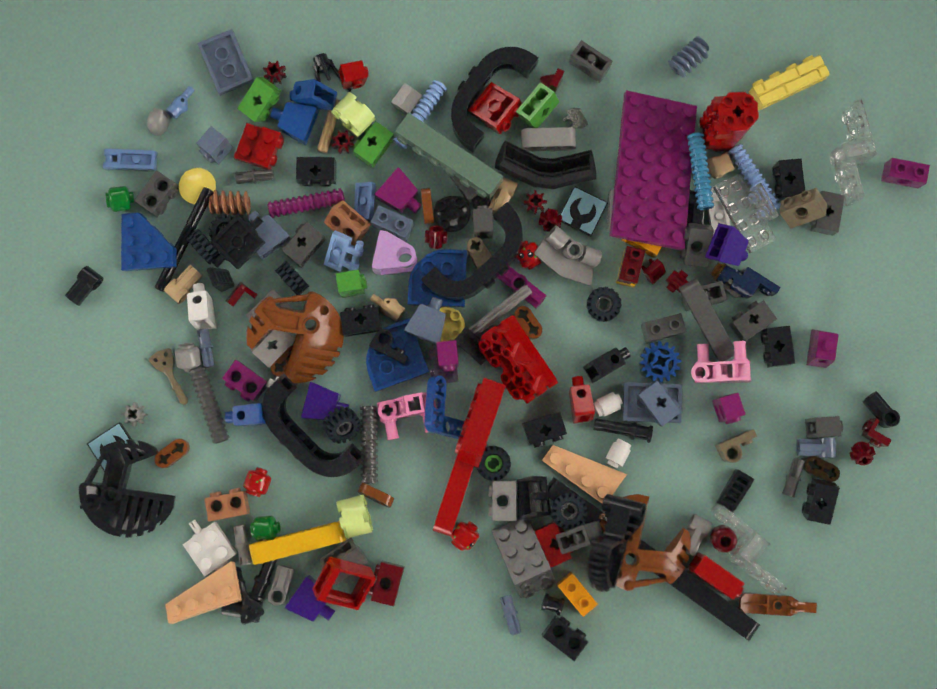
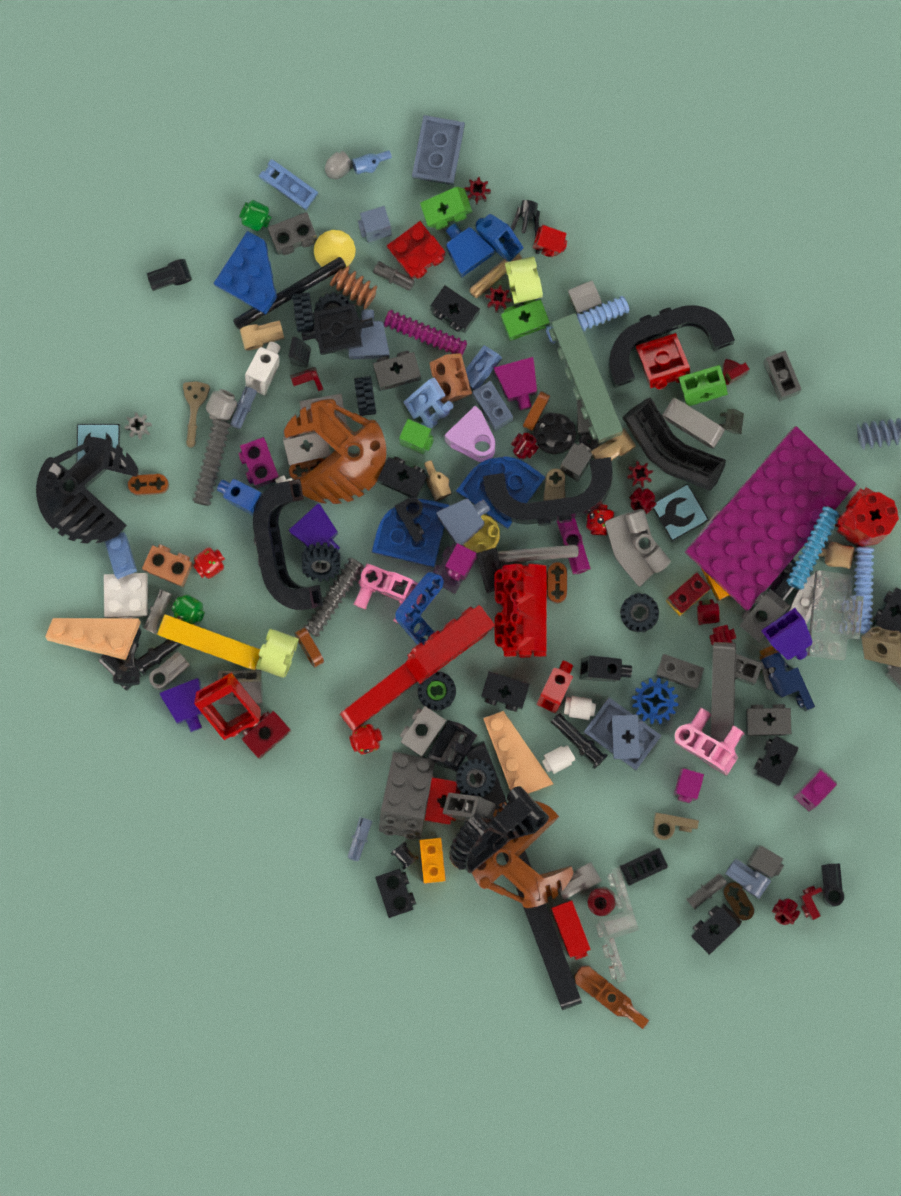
camera: 40 degrees right, 0 degrees up
none -> medium blue plate [105,532,137,579]

